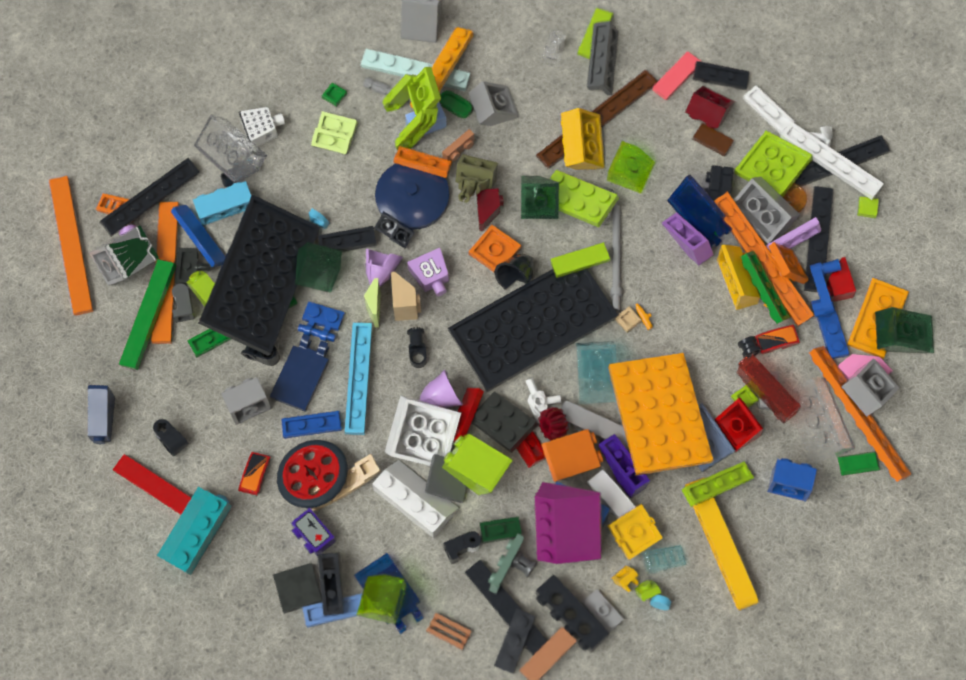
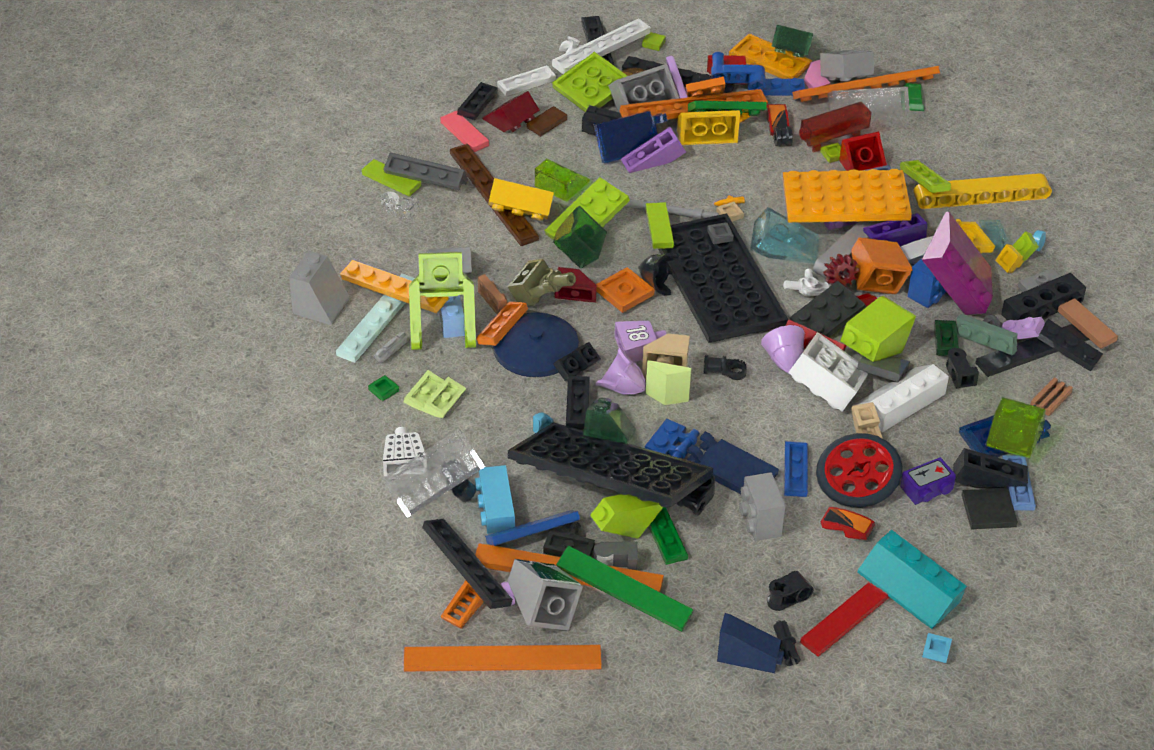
camera: 80 degrees left, 25 degrees down
medium azure plate [345,322,372,435] -> none
blue brick [767,458,817,502] -> none
none -> dark grey tile [707,223,733,244]
none -> black axle [773,620,801,666]
none -> medium azure plate [922,633,952,663]
none -> lavender plate [1001,317,1045,339]

